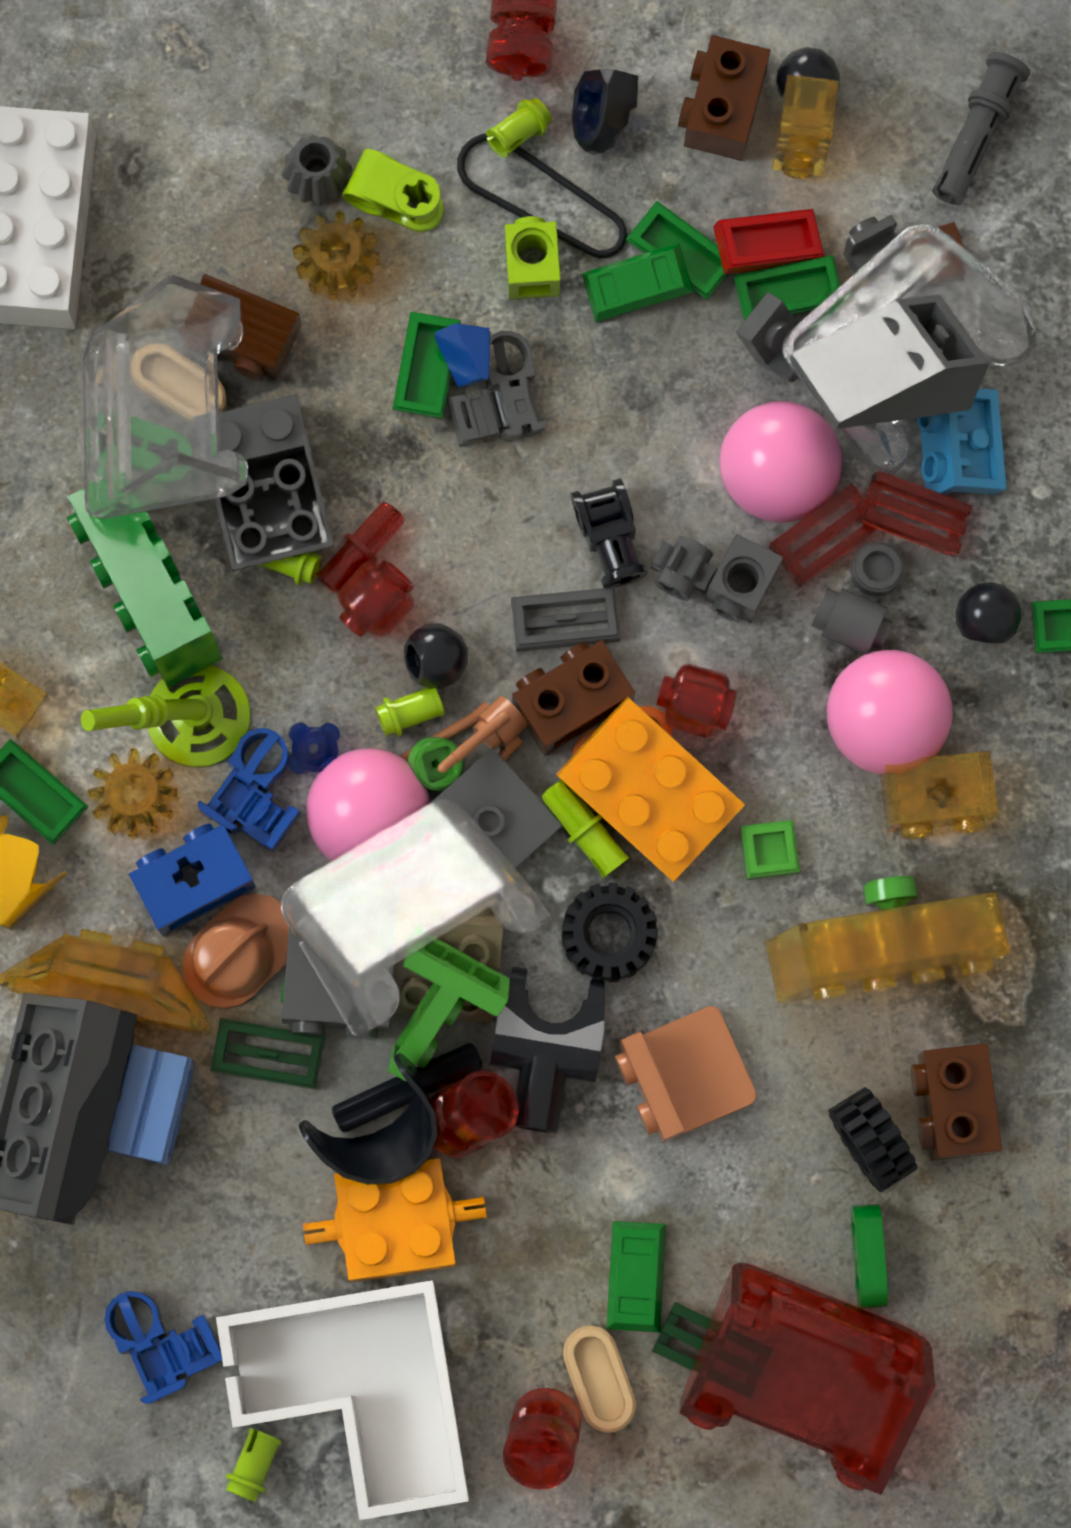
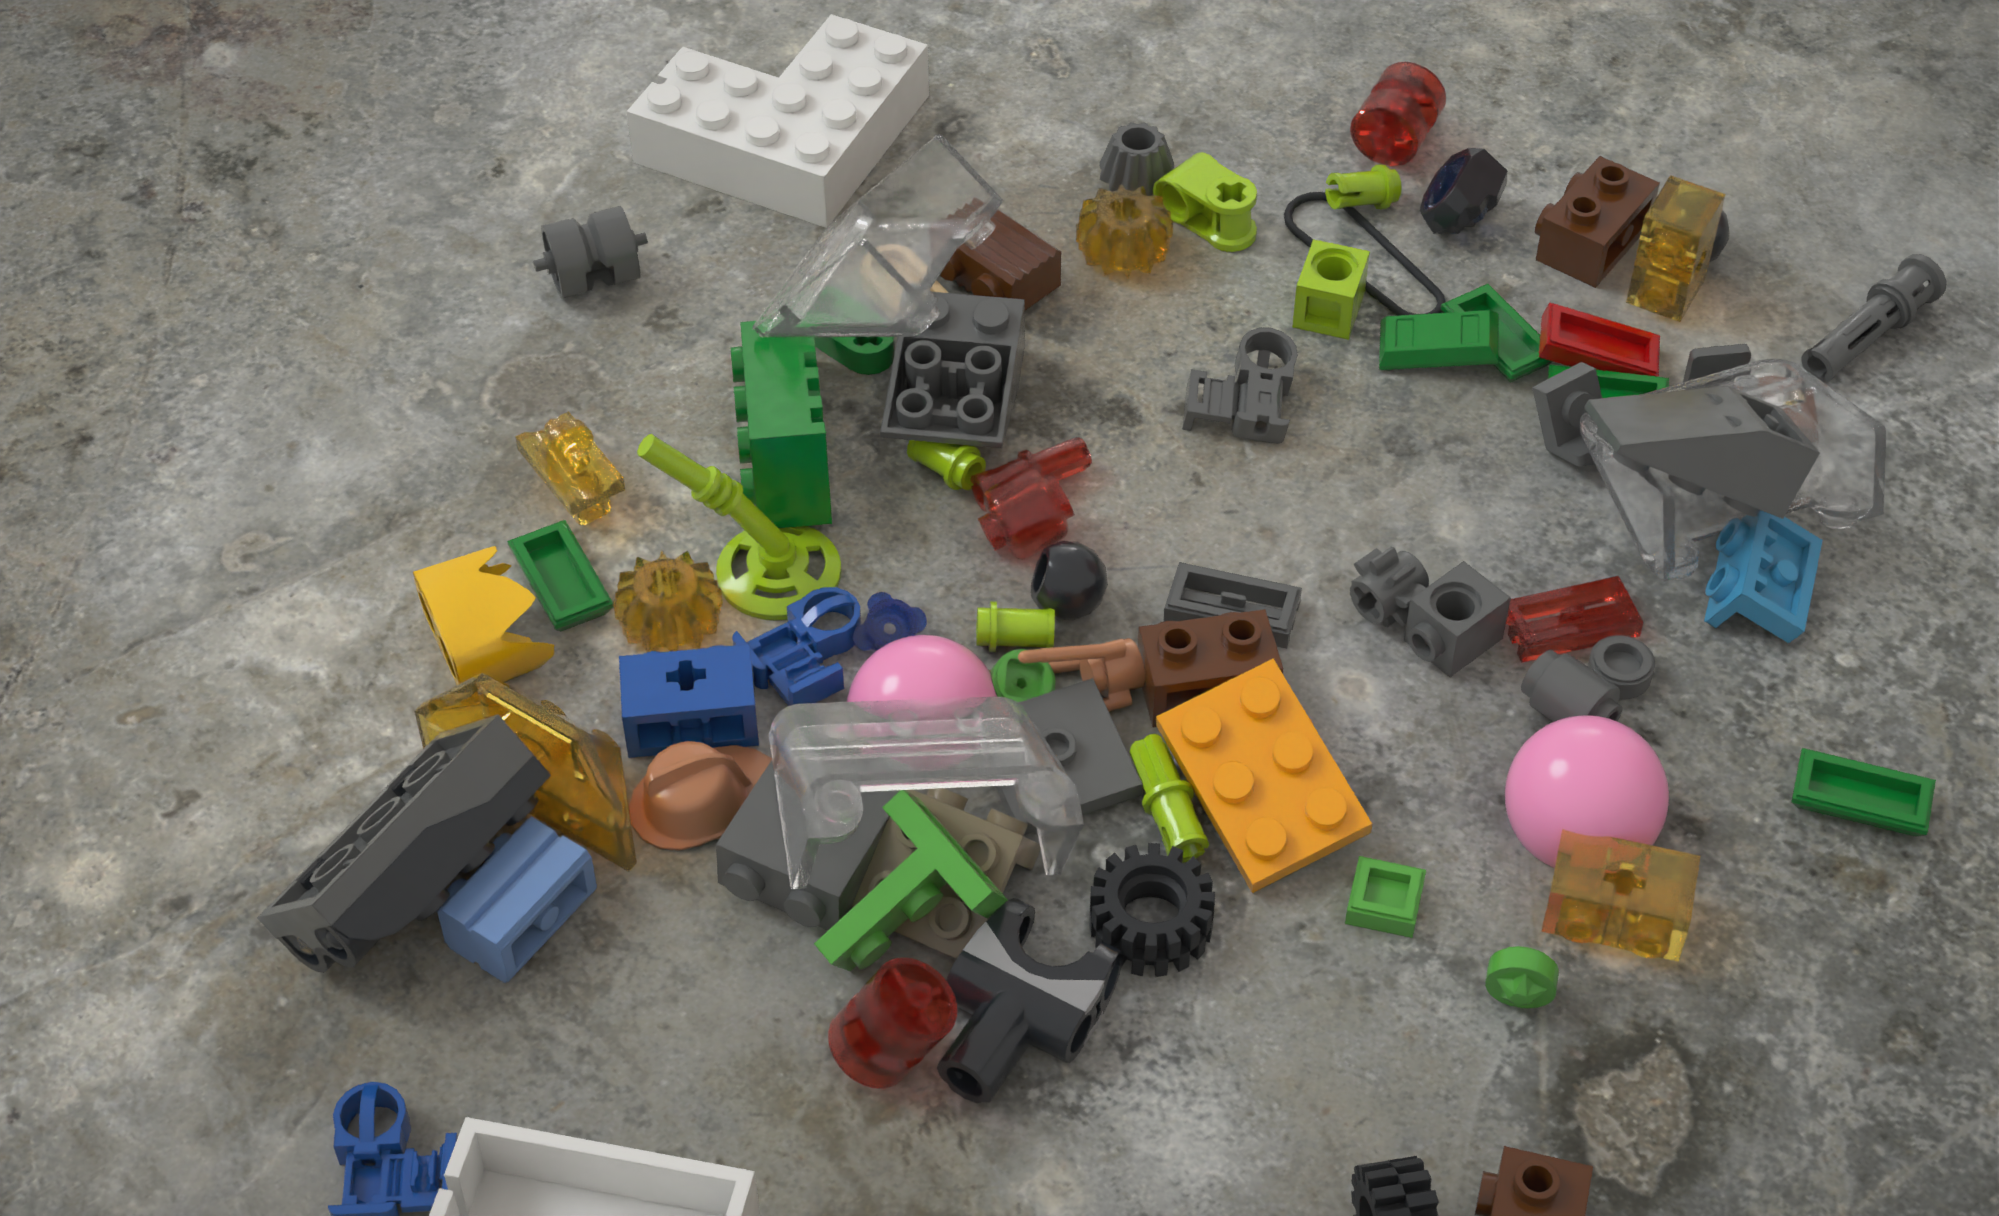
camera: 25 degrees right, 30 degrees down
dark green tile [210,1018,326,1090] -> none
black piece [299,1052,438,1185] -> none
light orange plate [303,1158,487,1283] -> none
black axle [332,1043,482,1132] -> none
green tile [392,311,461,419] -> none
blue slope [435,324,491,388] -> none
black connector [570,478,648,588] -> none
nougat bracket [614,1006,756,1143] -> none
clear red head [656,663,737,738] -> none
bright pink piece [719,401,843,523] -> none
clear yellow wedge [765,892,1010,1003] -> none
clear red tile [859,470,972,557] -> none
black piece [955,582,1022,643] -> none

